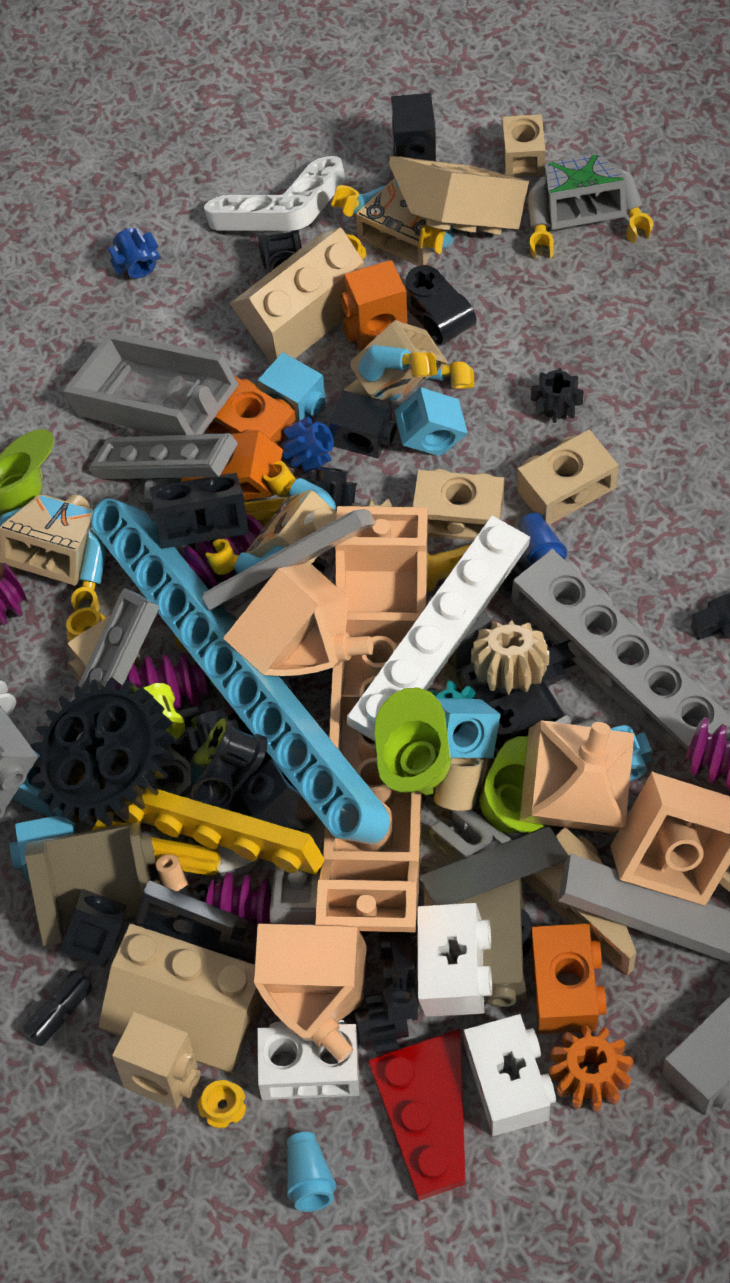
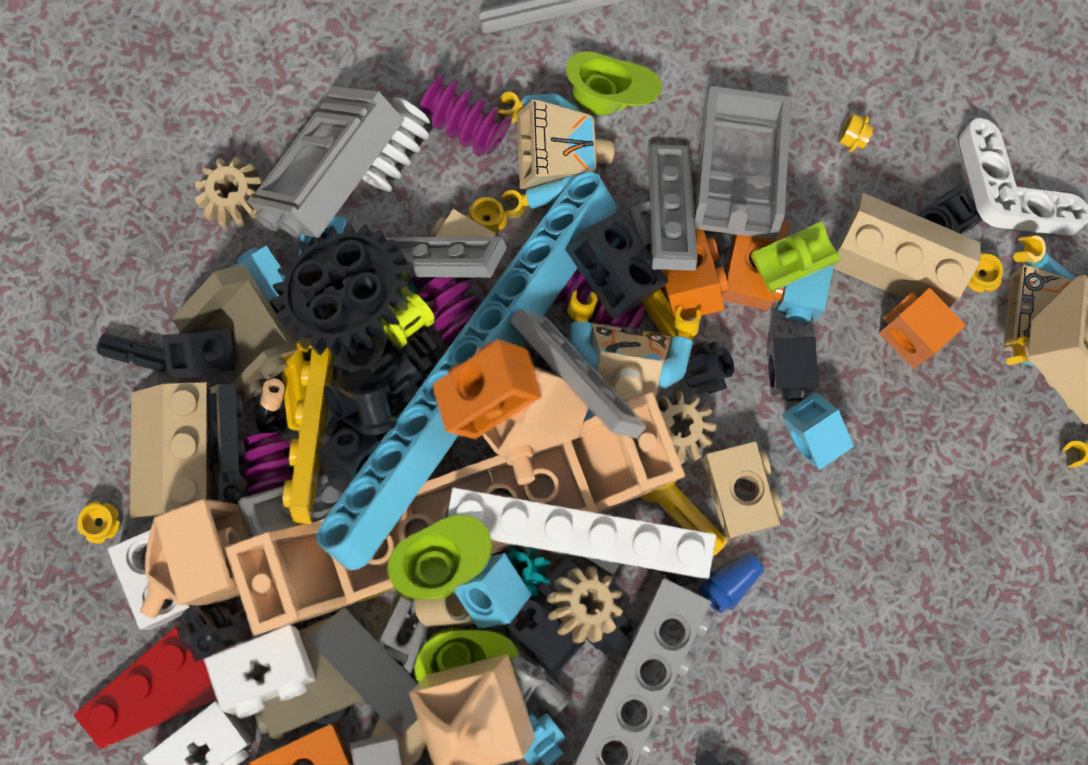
camera: 60 degrees right, 20 degrees up
blue gear [108,228,161,278] -> none
tan brick [112,1012,201,1110] -> none
blue gear [281,416,334,473] -> none
medium azure cone [286,1132,337,1212] -> none
torso [344,320,474,402] -> none
black piece [406,265,477,346] -> none
tan brick [517,429,619,525] -> none
black gear [531,368,584,423] -> none
none -> orange brick [432,340,543,439]
none -> lime hips [751,221,841,294]
none -> yellow plate [838,113,873,152]

